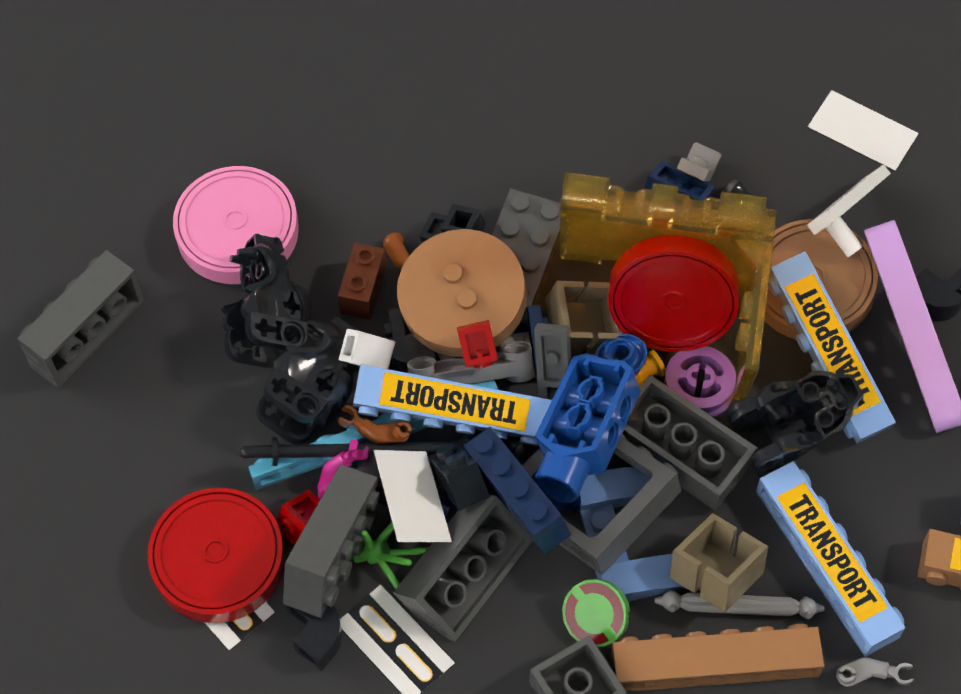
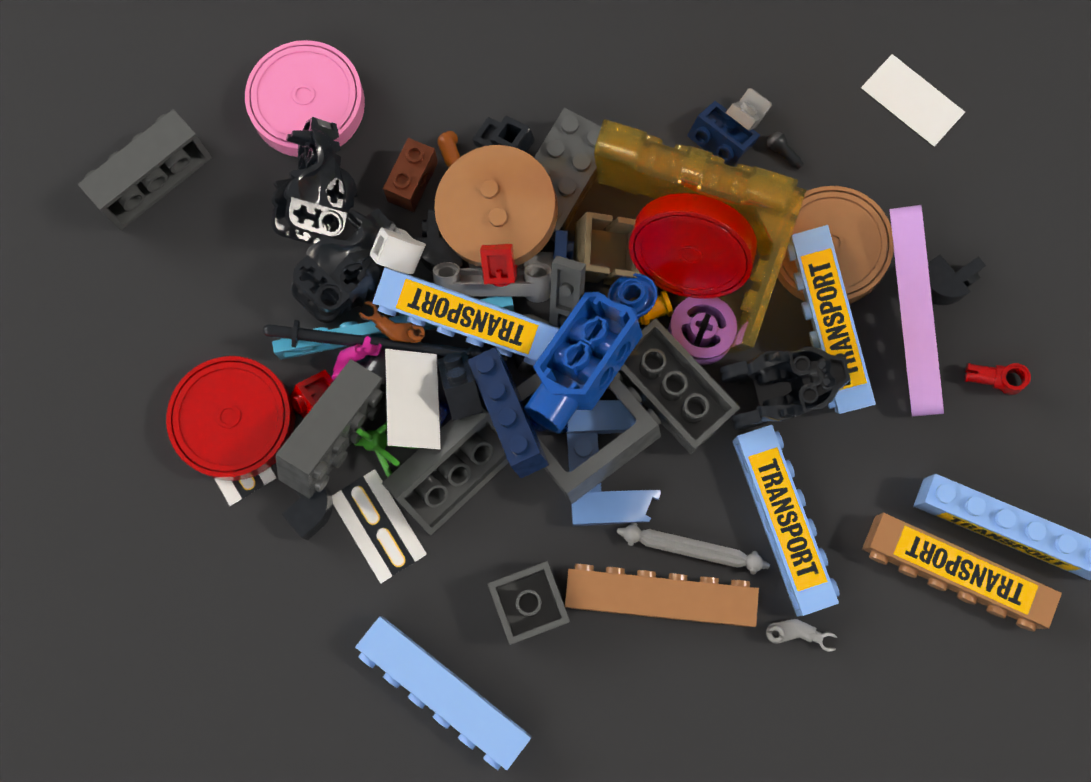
camera: 10 degrees right, 15 degrees up
bright green tile [562,579,630,647] -> none
dark tan piece [670,513,768,612] -> none
white piece [807,164,891,257] -> none

